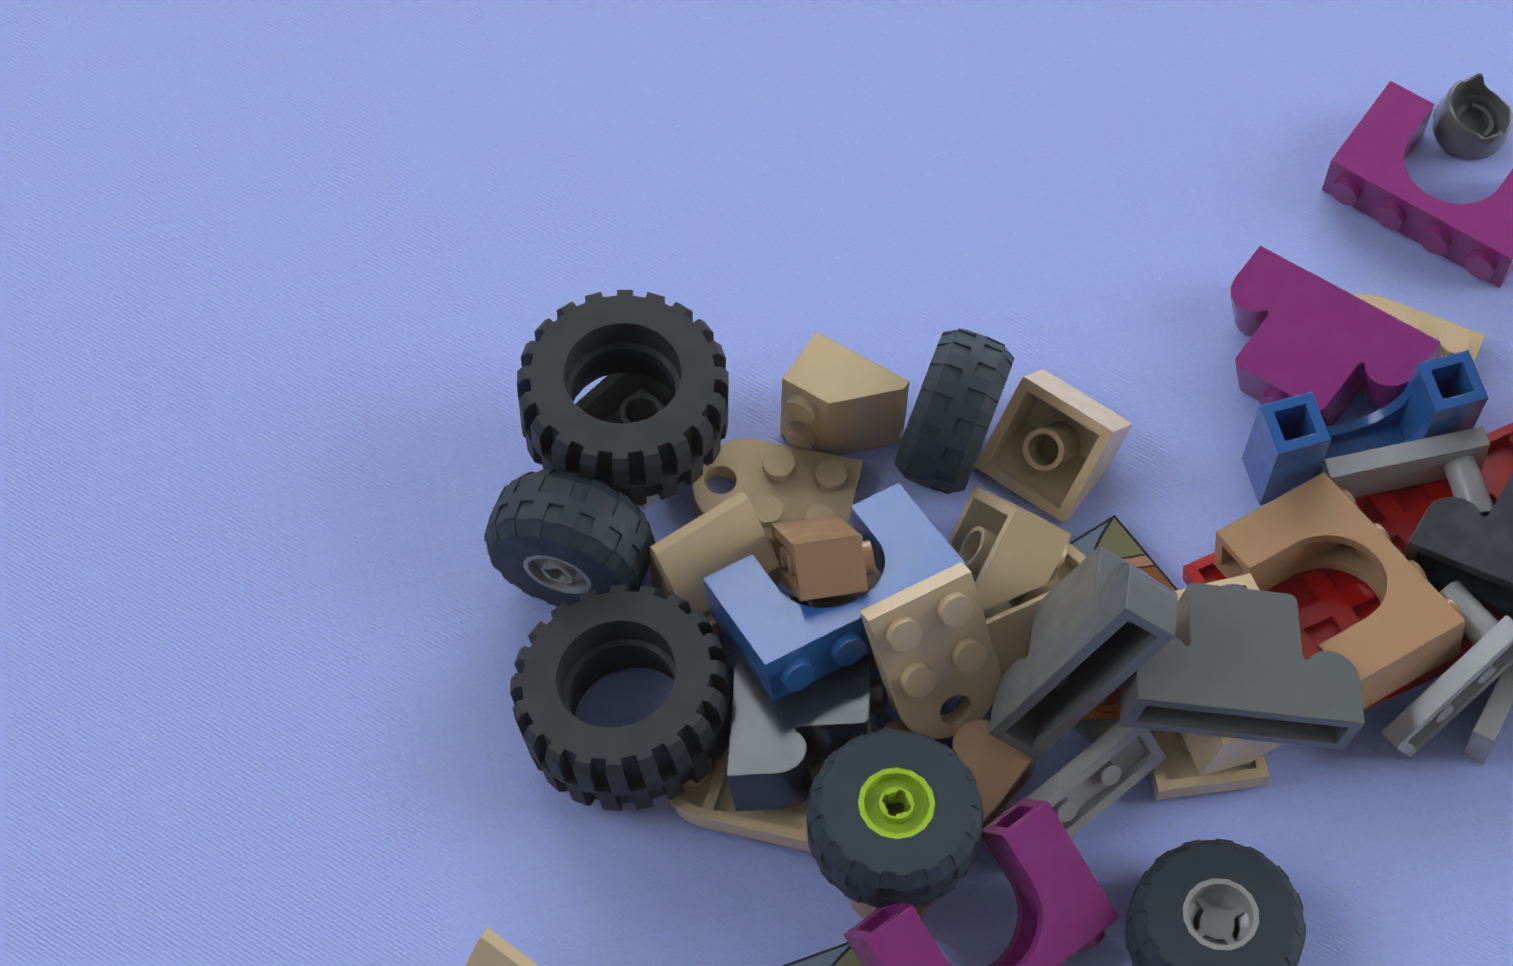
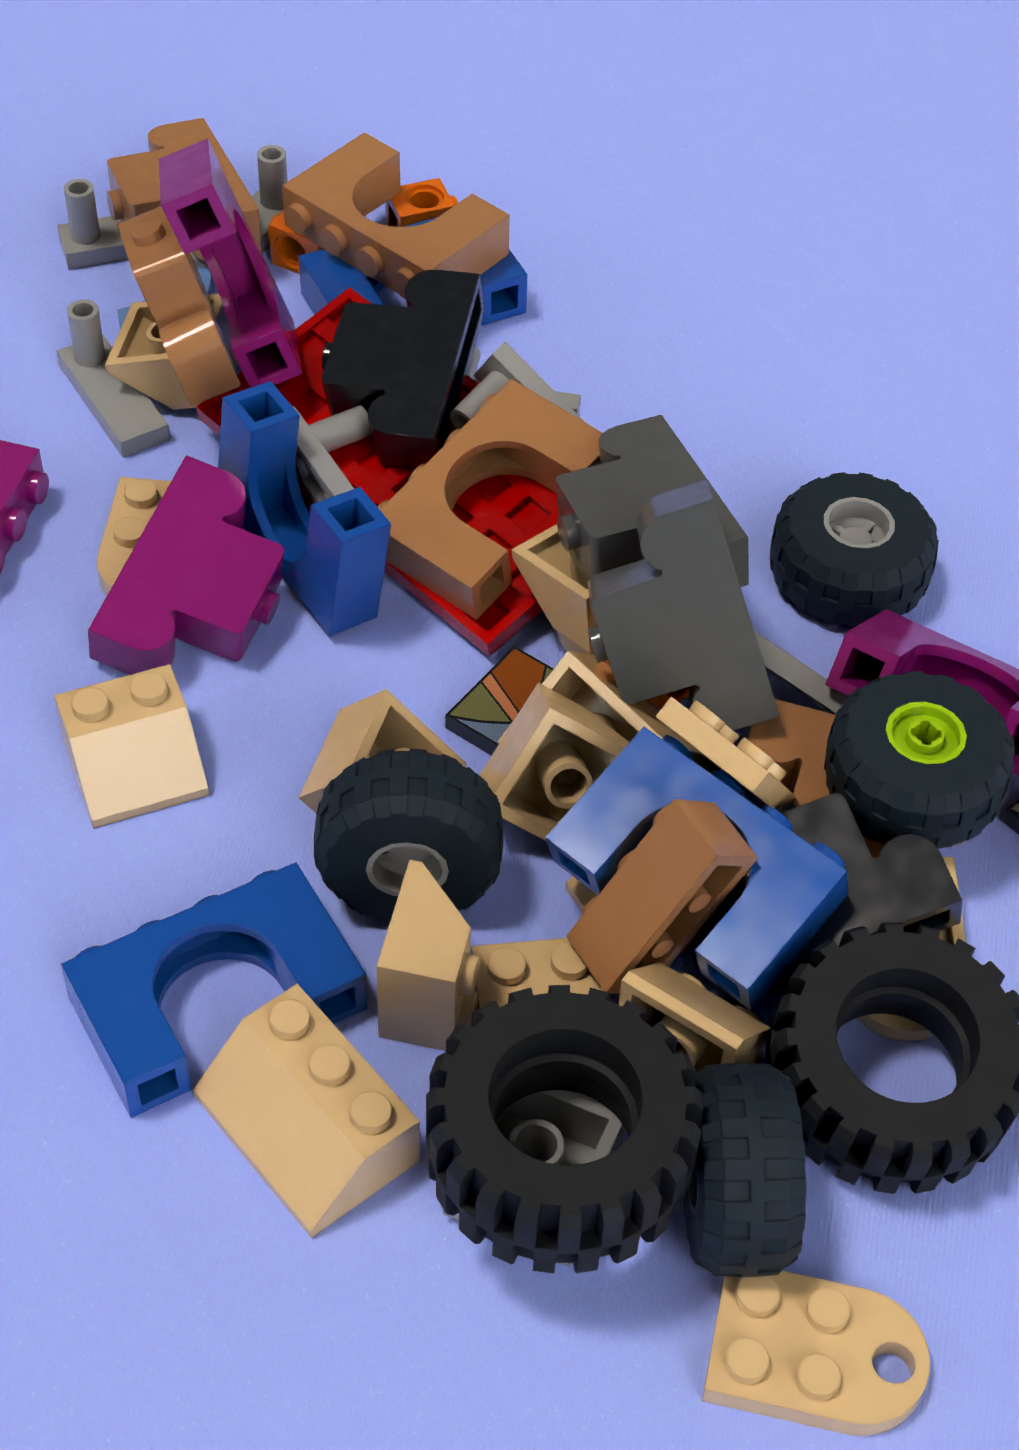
camera: 110 degrees left, 10 degrees down
none -> tan slope [54,664,209,828]
none -> blue arch [61,862,367,1118]
none -> tan slope [193,984,420,1238]
none -> tan plate [702,1270,930,1436]

